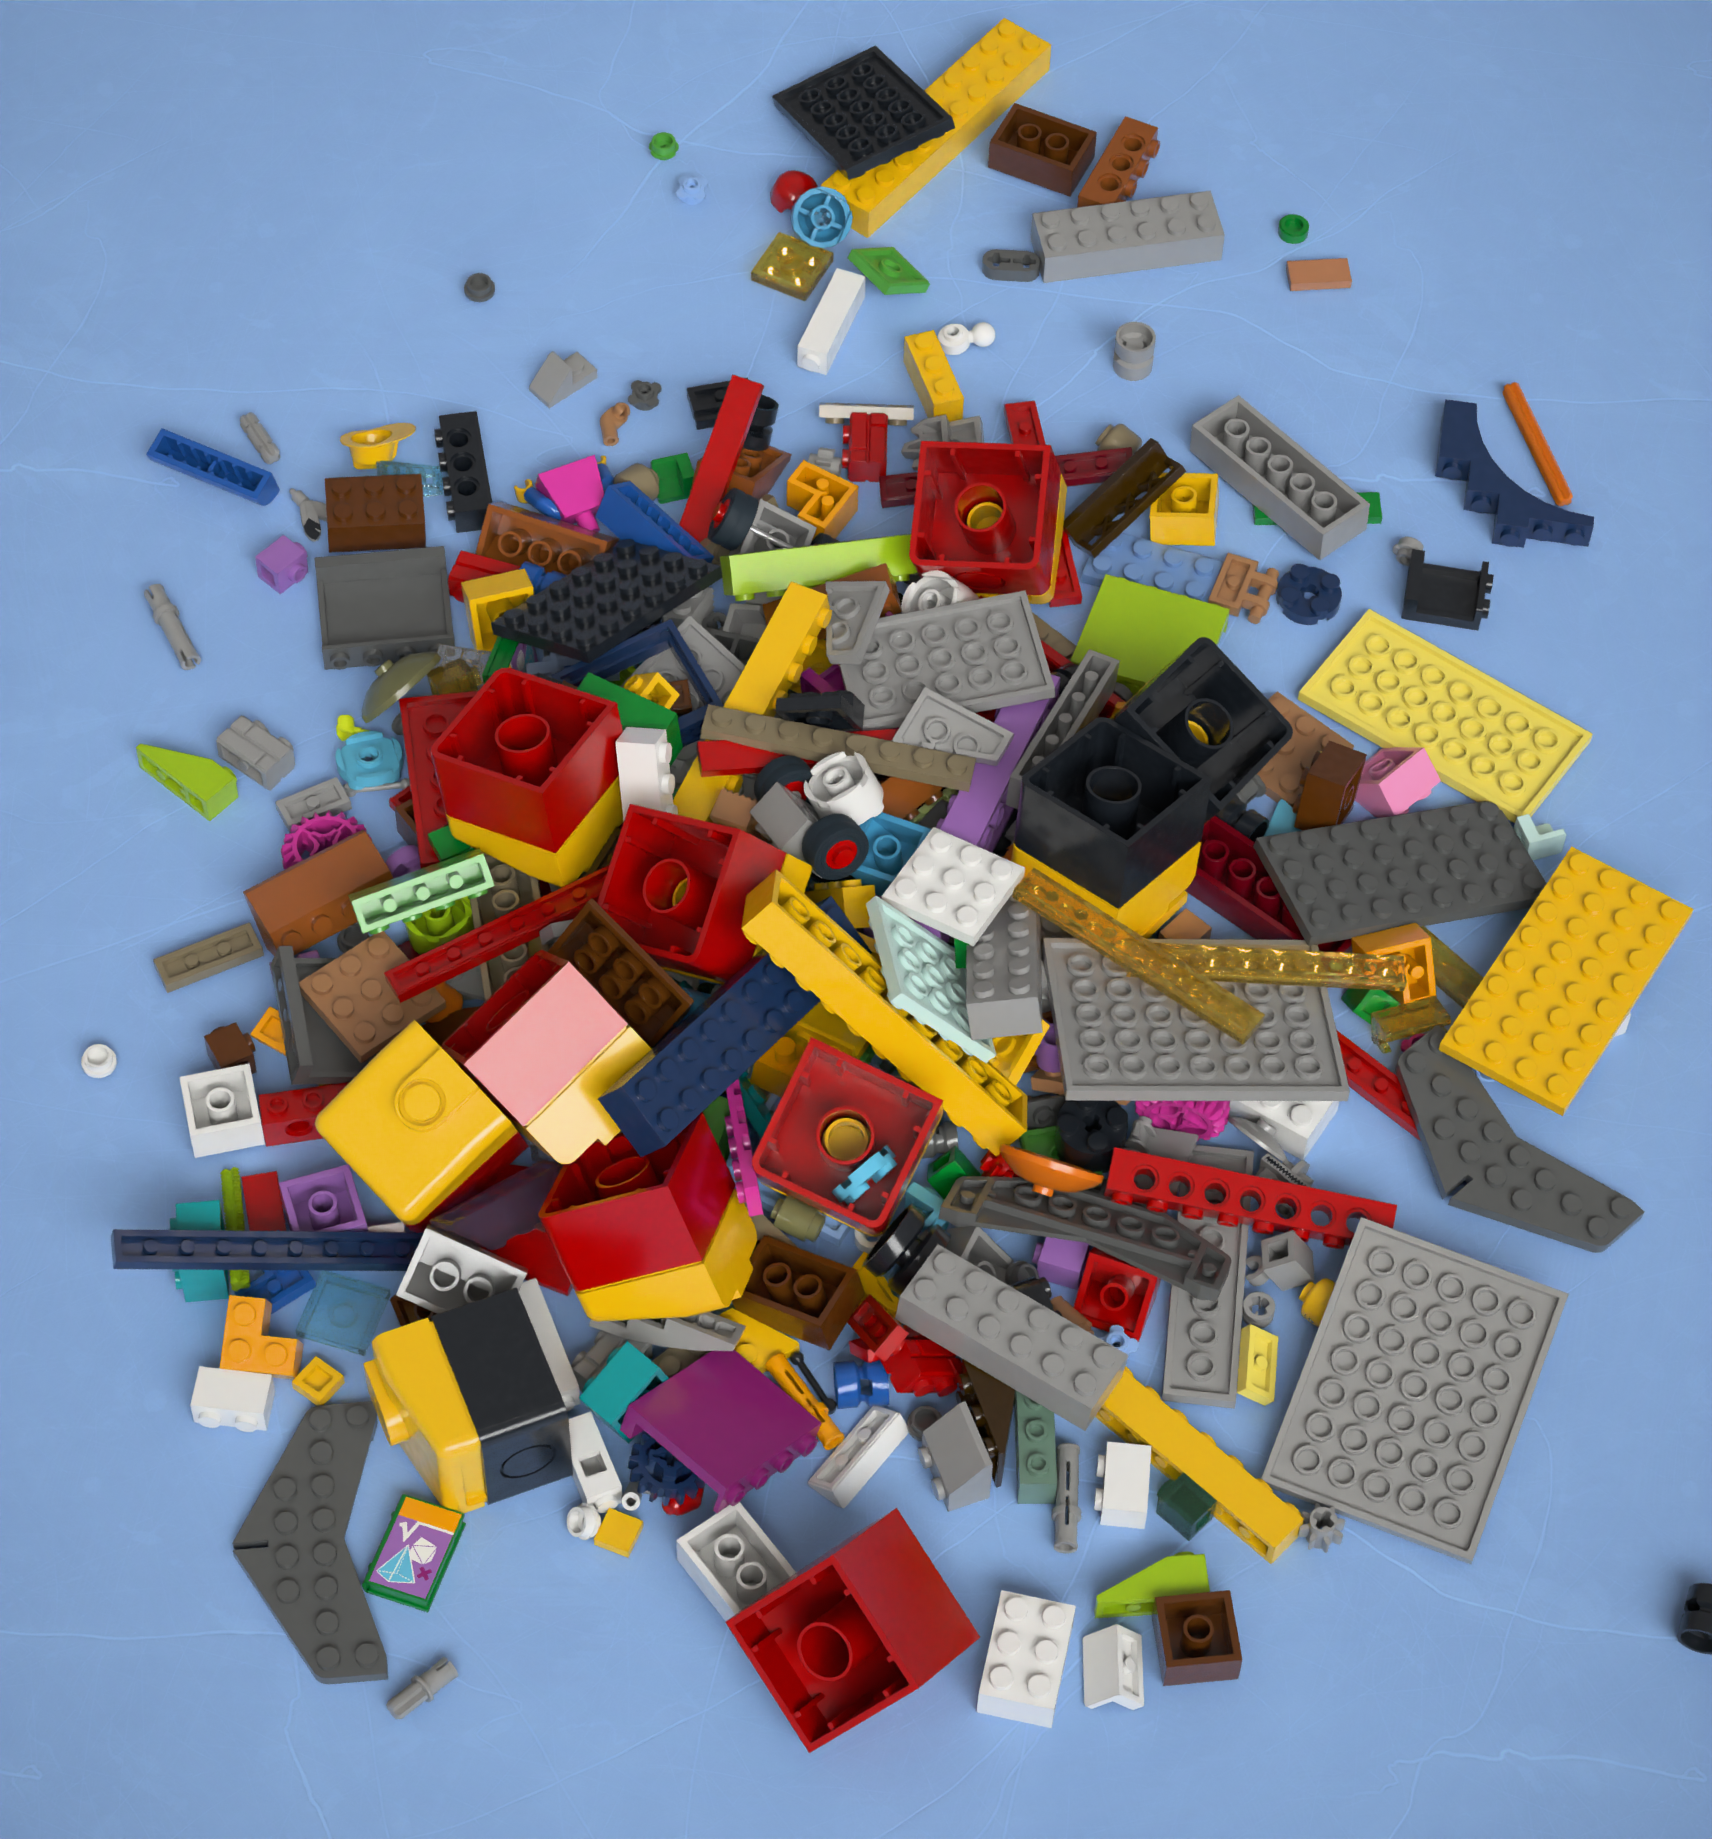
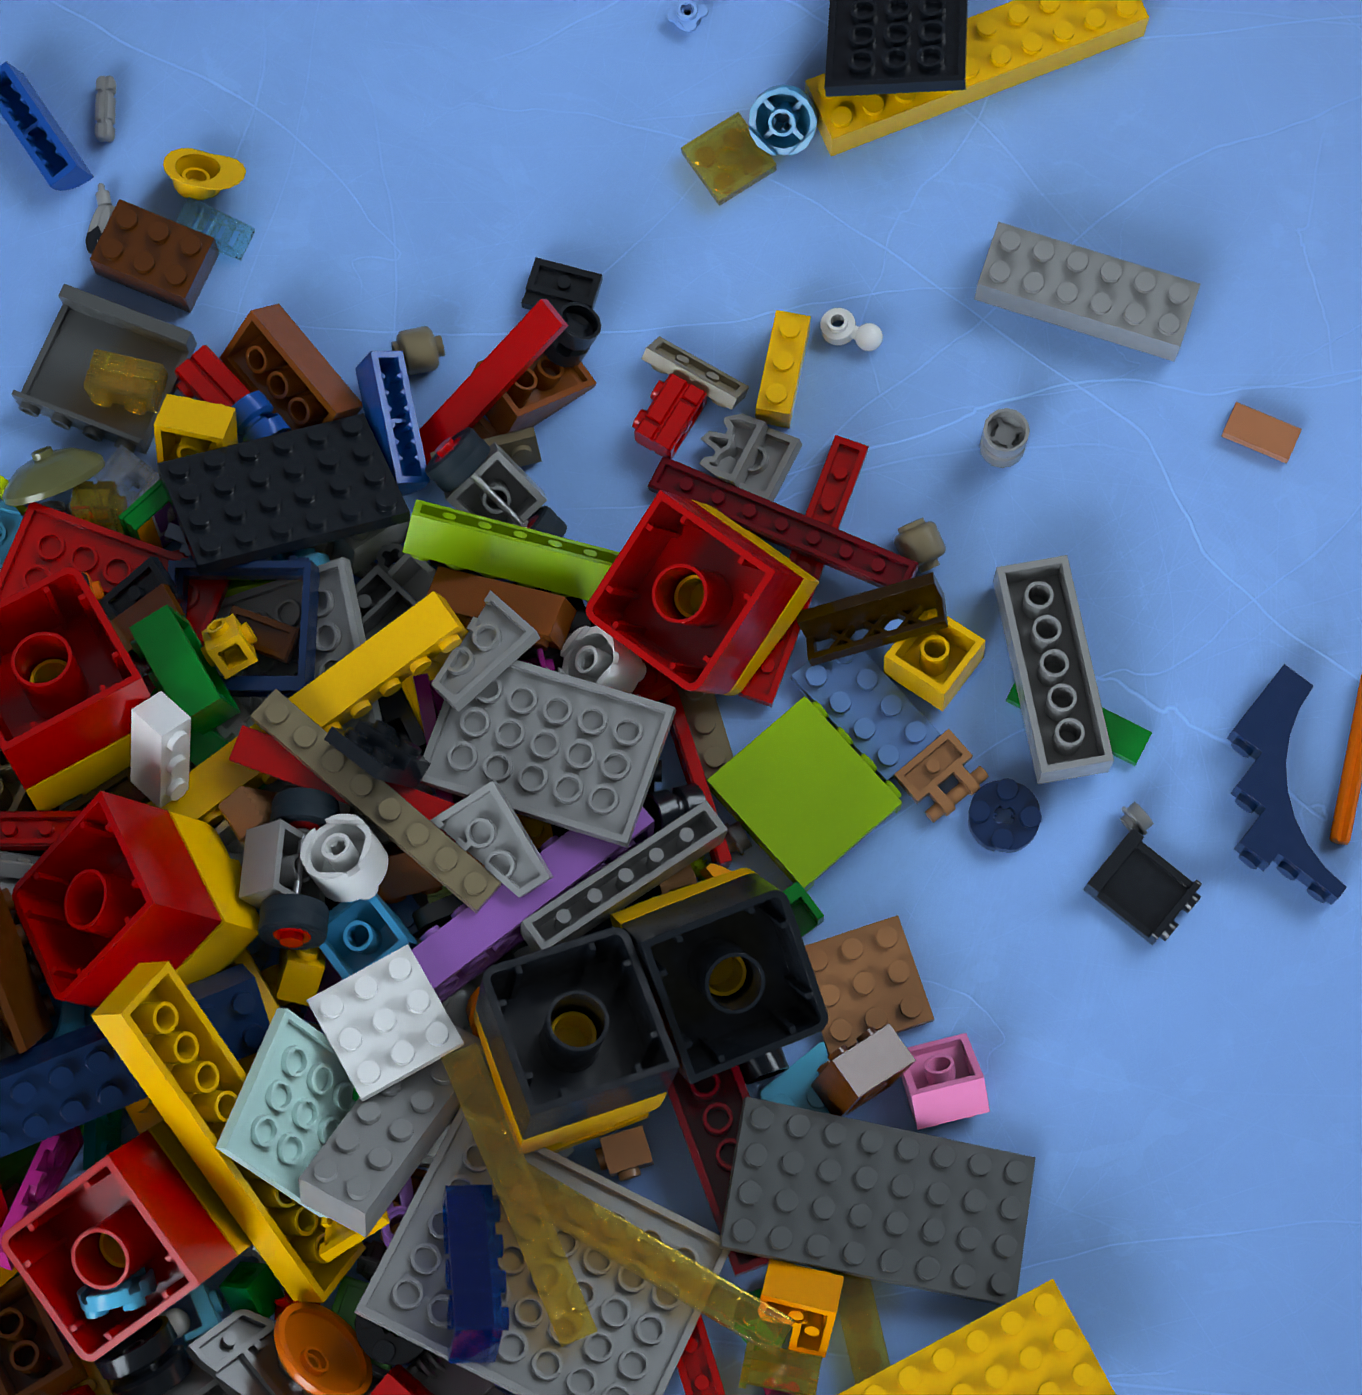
camera: 35 degrees right, 20 degrees up
medium lavender brick [255,535,309,594] -> none
black brick [434,411,492,533] -> none
dark grey plate [464,273,495,302] -> none
dark pink torso [514,455,614,532] -> none
light grey slope [529,351,597,408] -> none
medium nougat arm [600,402,630,446] -> none
dark grey plate [628,380,662,411] -> none
green panel [650,453,694,504] -> none
red hair [770,170,818,213] -> none
light orange brick [787,460,858,540] -> none
white brick [797,268,866,375] -> none
light grey gear [808,447,842,477] -> none
bright green tile [847,247,930,295] -> none
dark grey beam [982,249,1041,282] -> none
reddish brown brick [988,103,1097,197] -> none
dark orange brick [1077,116,1160,208] -> none
green tile [1278,214,1309,244] -> none
light yellow plate [1298,609,1593,823] -> none
light aqua panel [1514,814,1567,860] -> none
none -> clear yellow brick [83,349,168,415]
none -> clear blue wedge [442,1184,509,1364]

